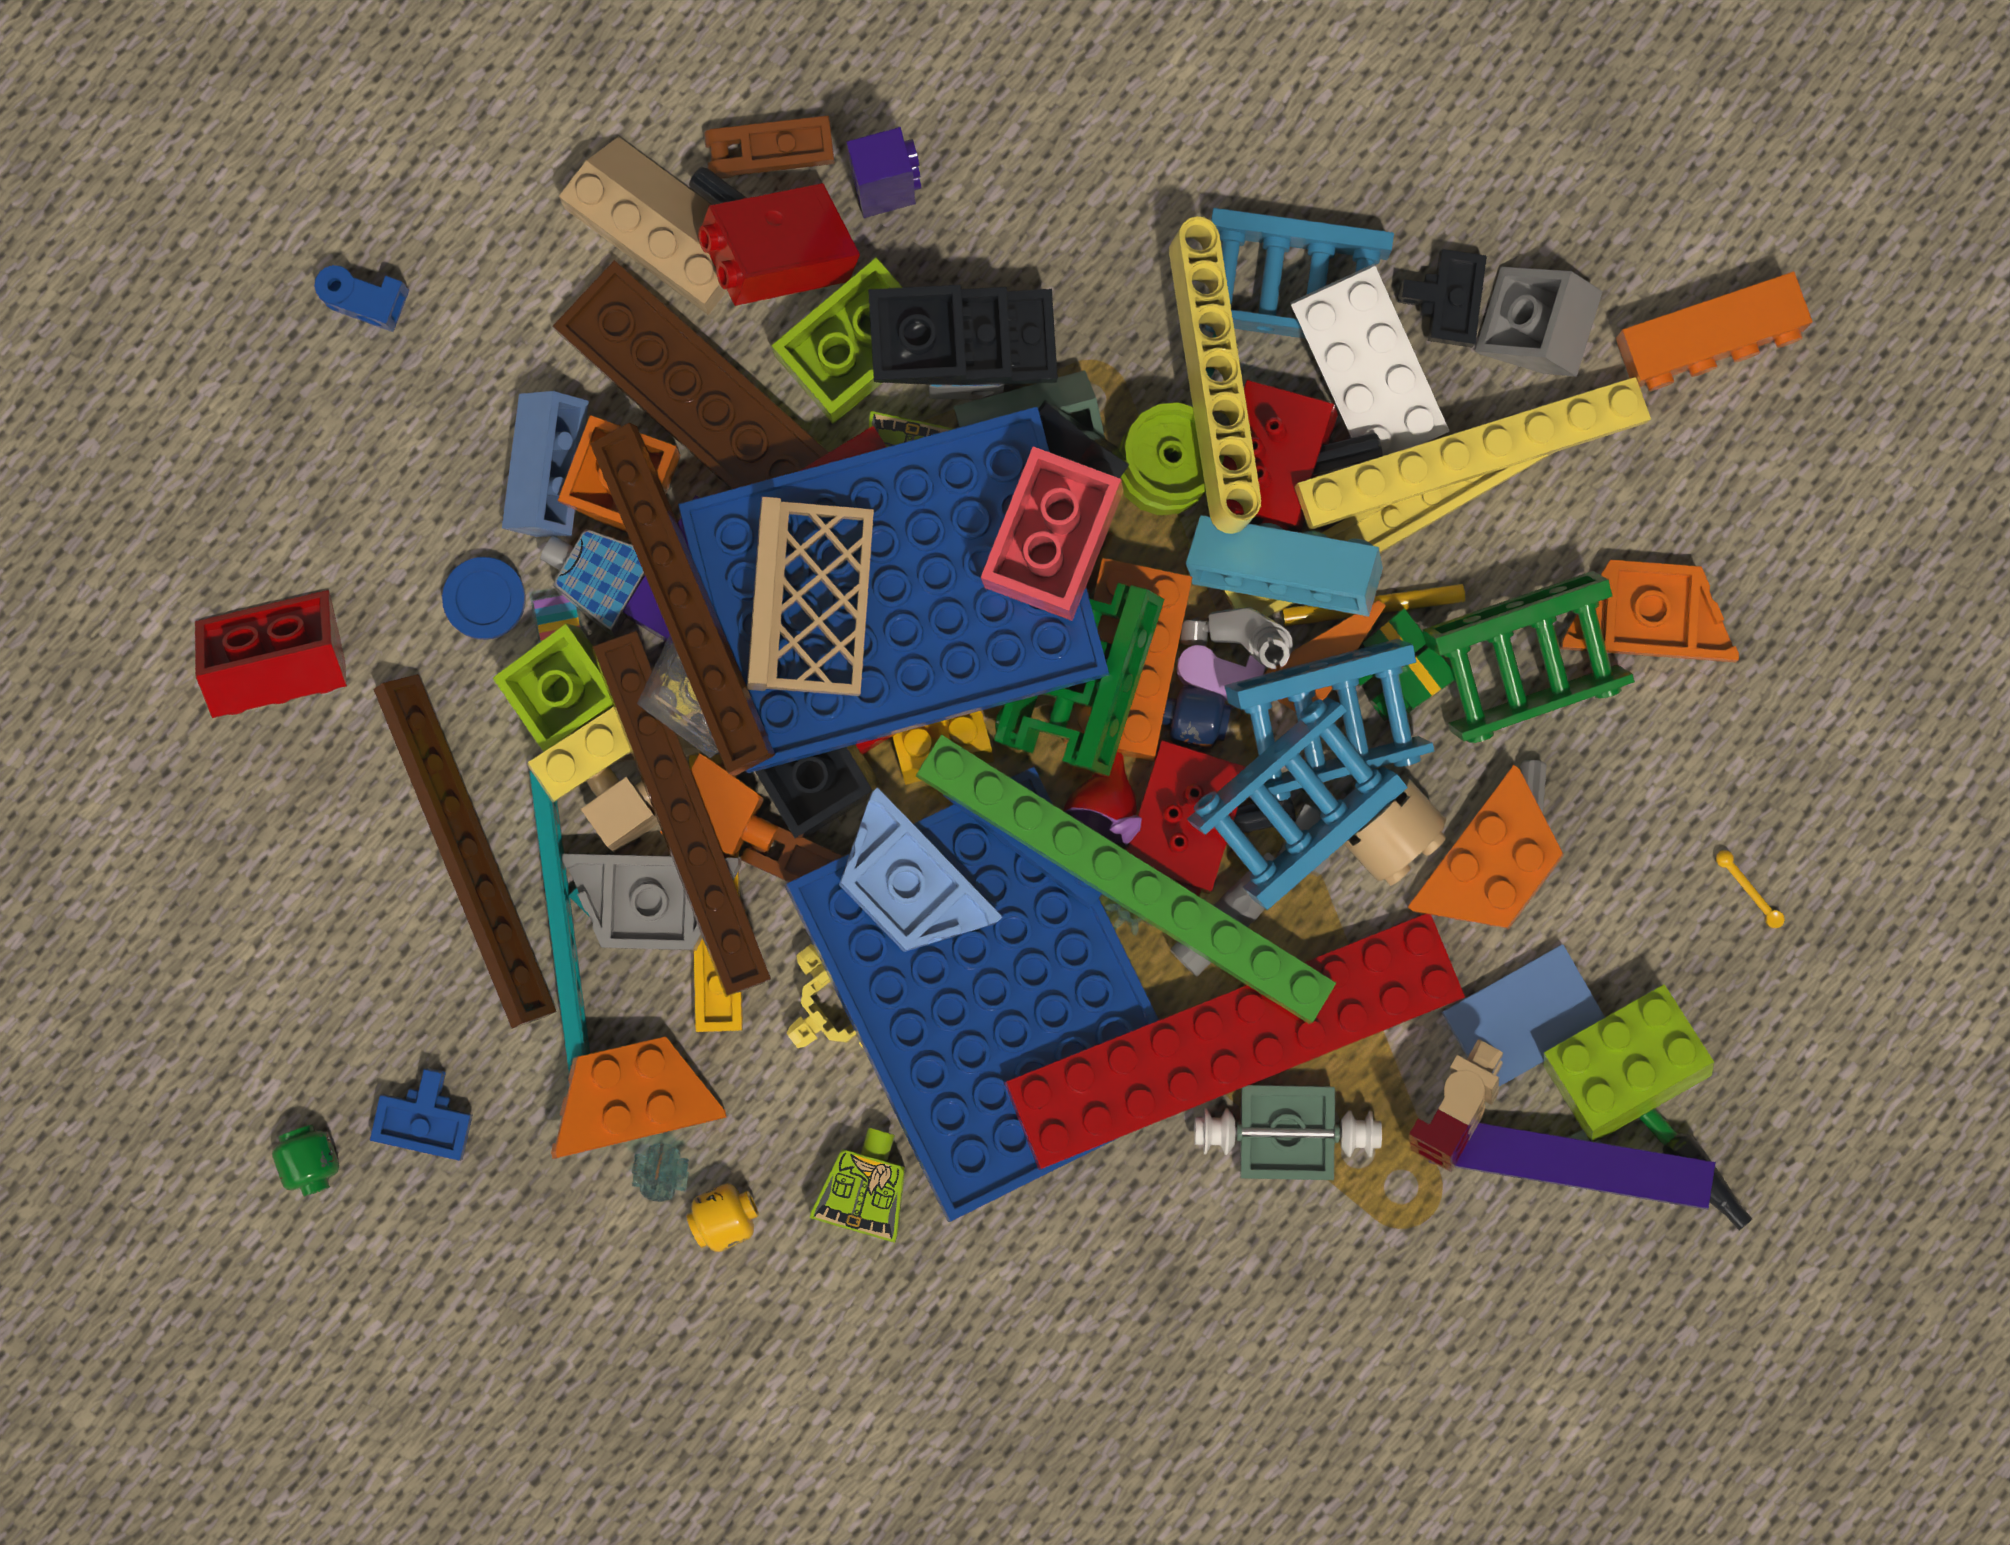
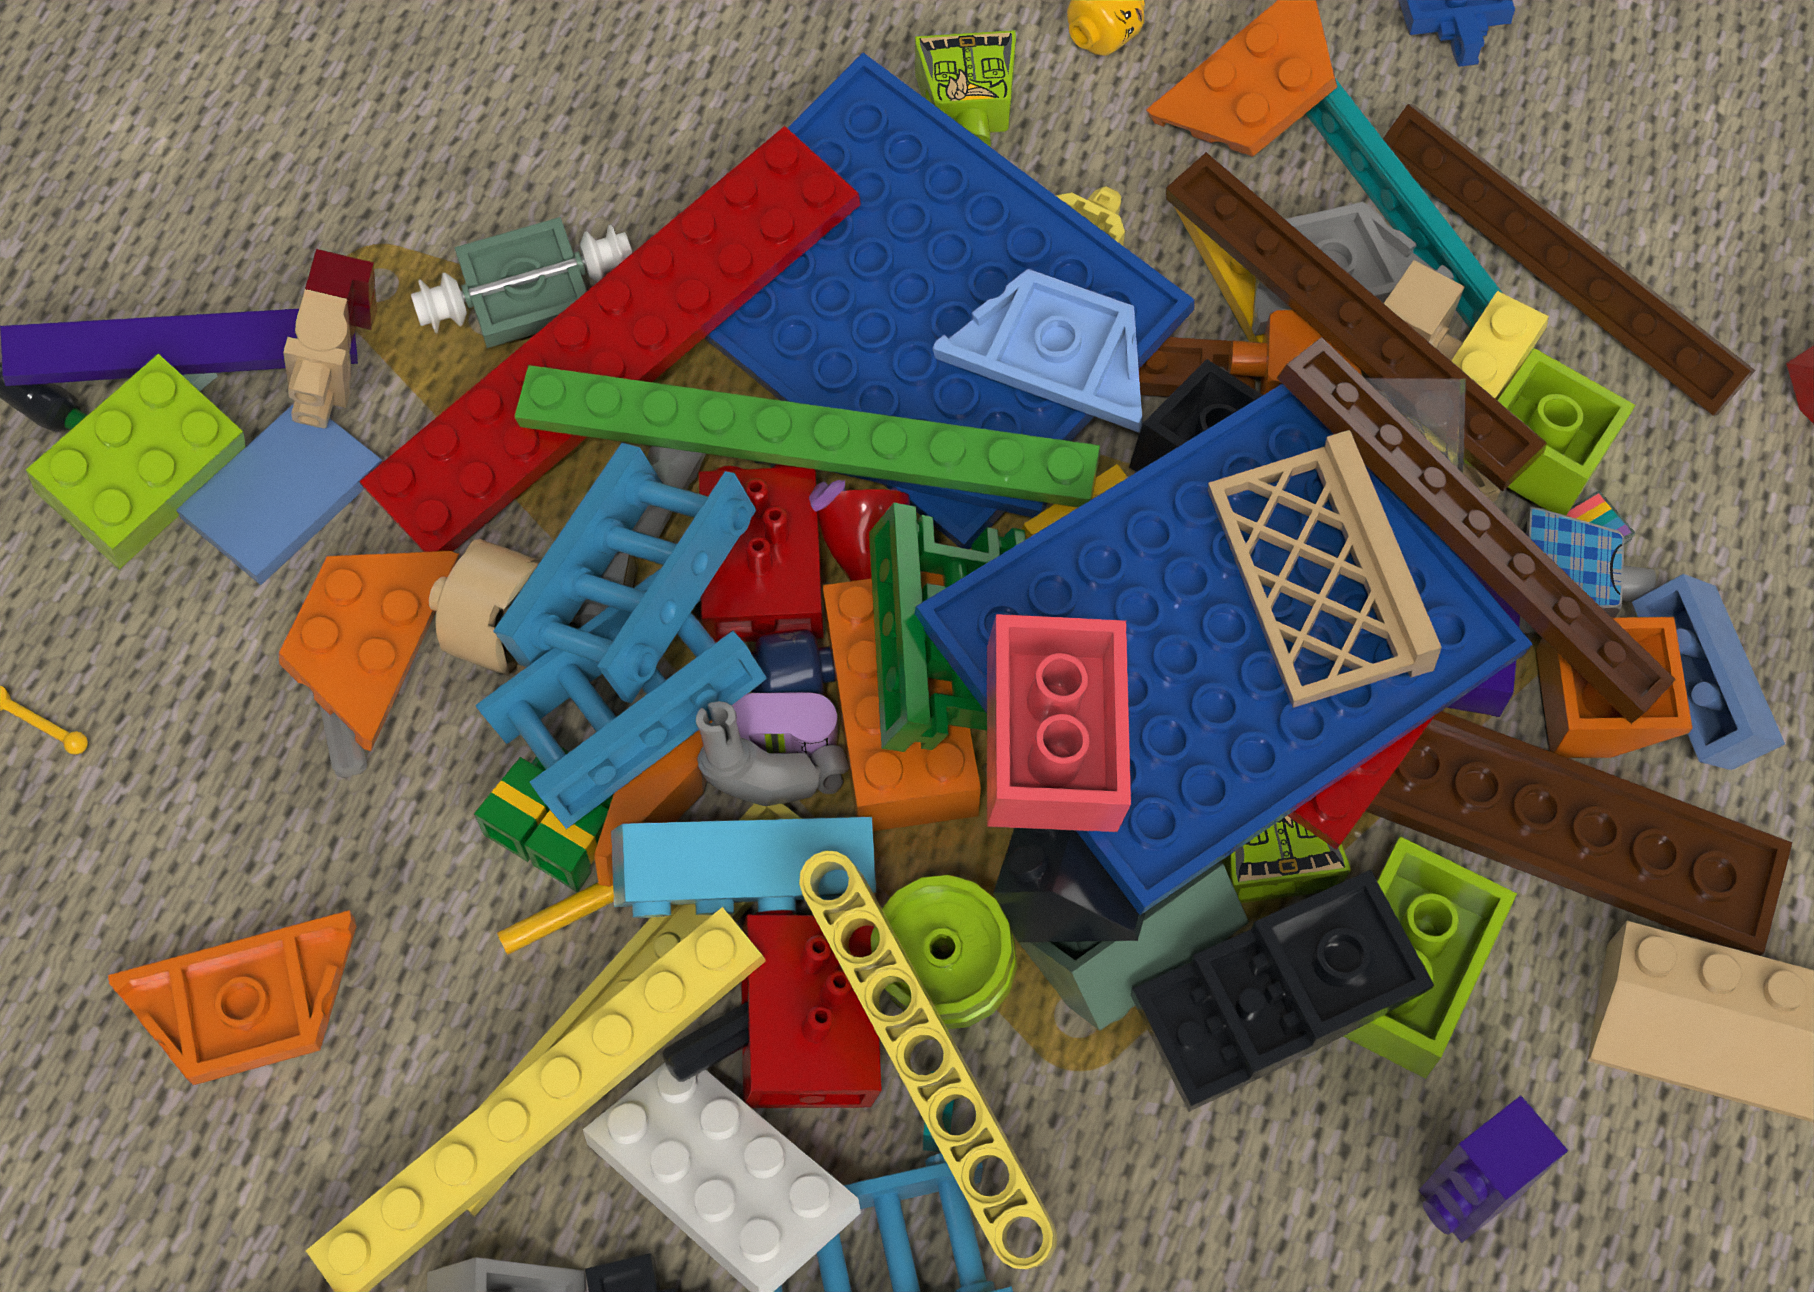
camera: 160 degrees right, 20 degrees down
blue piece [442,557,526,640] -> none
clear light blue gear [632,1143,689,1202] -> none
red piece [689,167,860,306] -> none
dark orange plate [704,115,835,179] -> none
green fence [1422,571,1635,743] -> none

